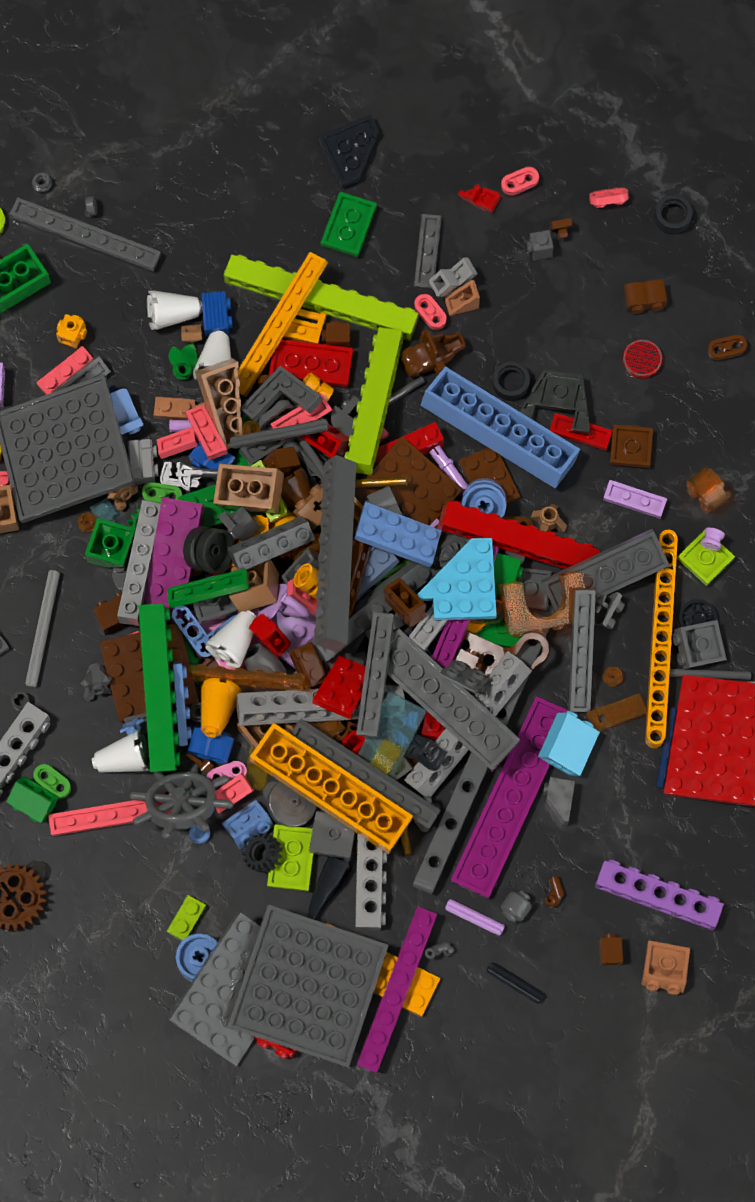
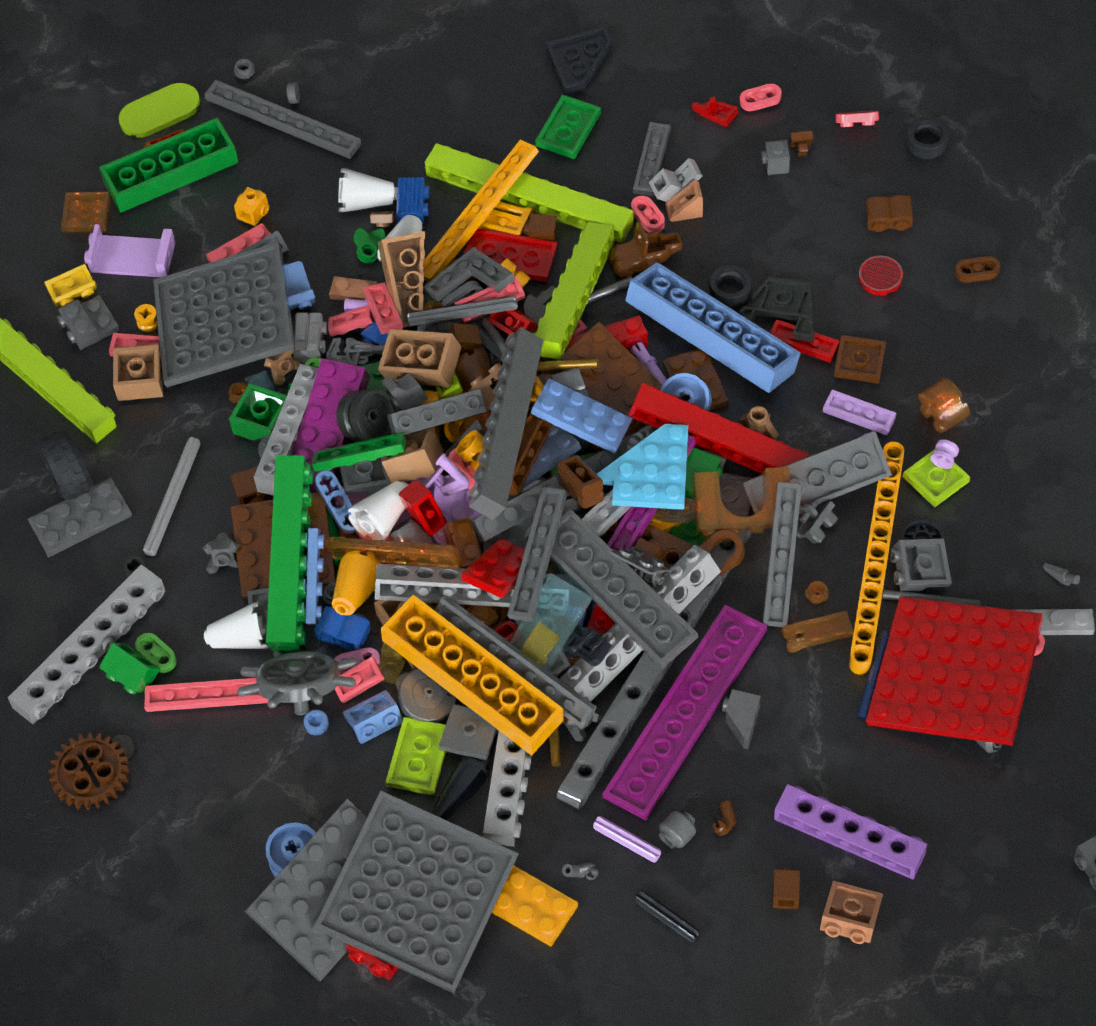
camera: 10 degrees right, 15 degrees down
medium blue plate [119,717,144,735] -> none
lime plate [167,895,206,941] -> none
reddish brown hand [186,752,214,773] -> none
black tyre [242,833,282,873] -> none
magenta plate [357,907,437,1074] -> none
medium azure brick [538,711,599,776] -> none

